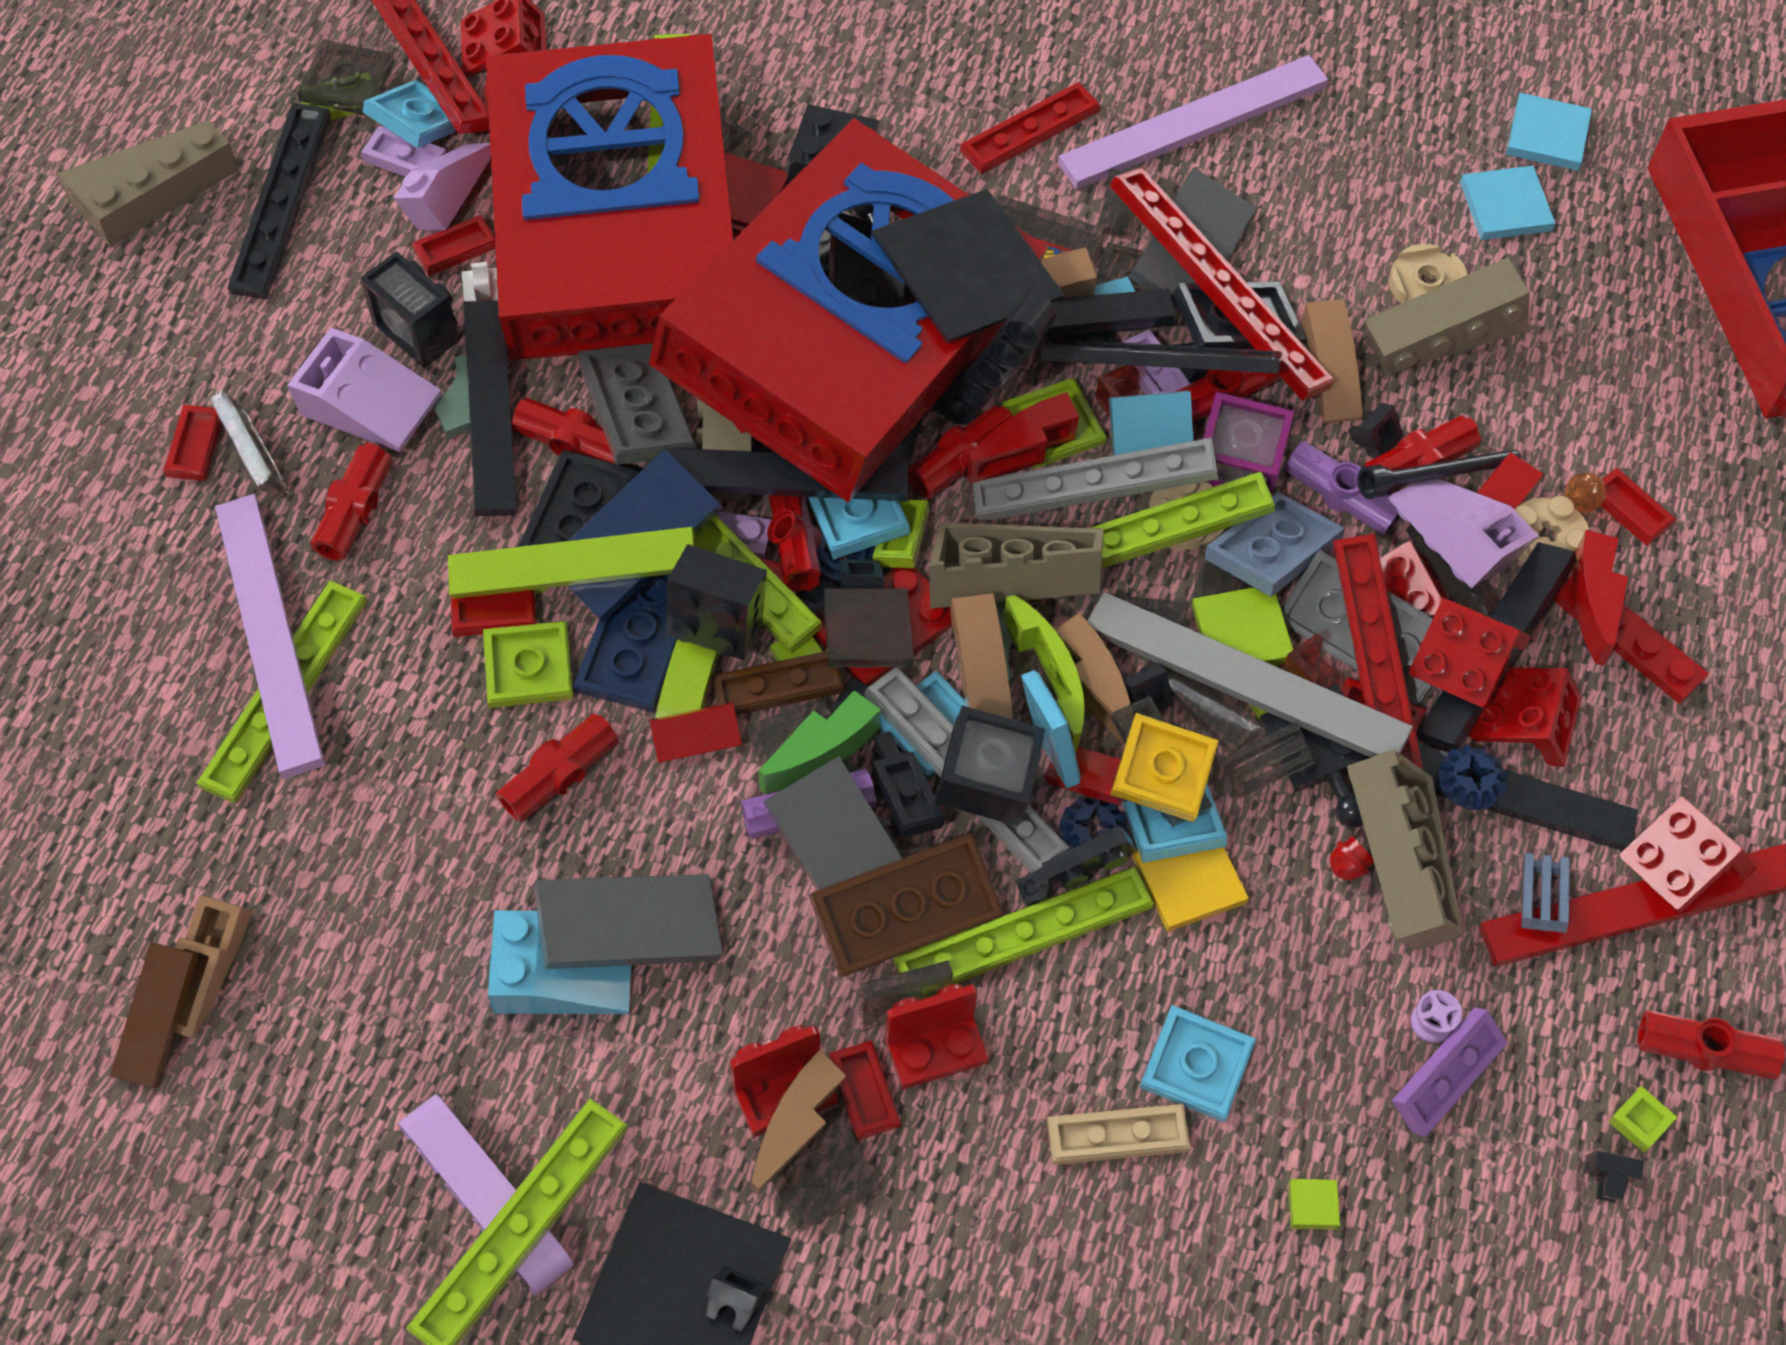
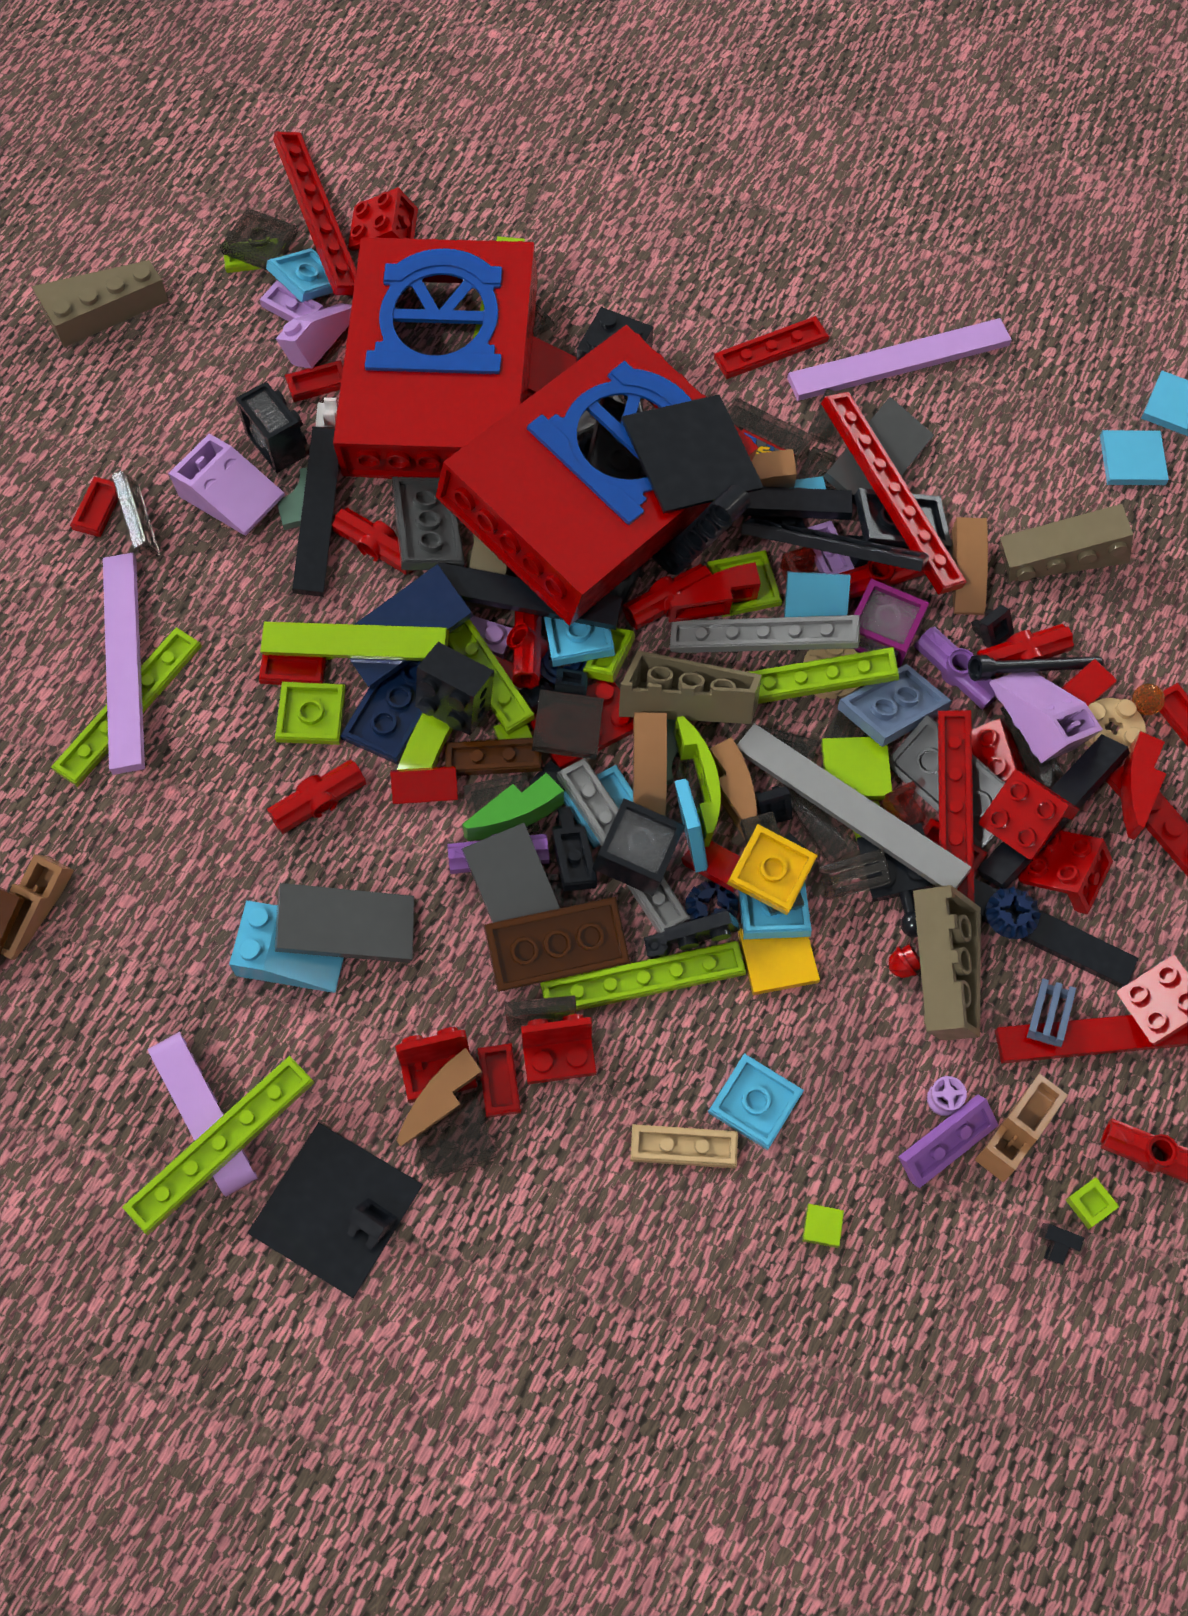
camera: 10 degrees right, 5 degrees up
black tile [227,103,331,300] -> none
red piece [310,442,393,562] -> none
black plate [518,449,639,547] -> none
tan plate [1388,244,1467,304] -> none
none -> medium nougat slope [975,1073,1068,1183]

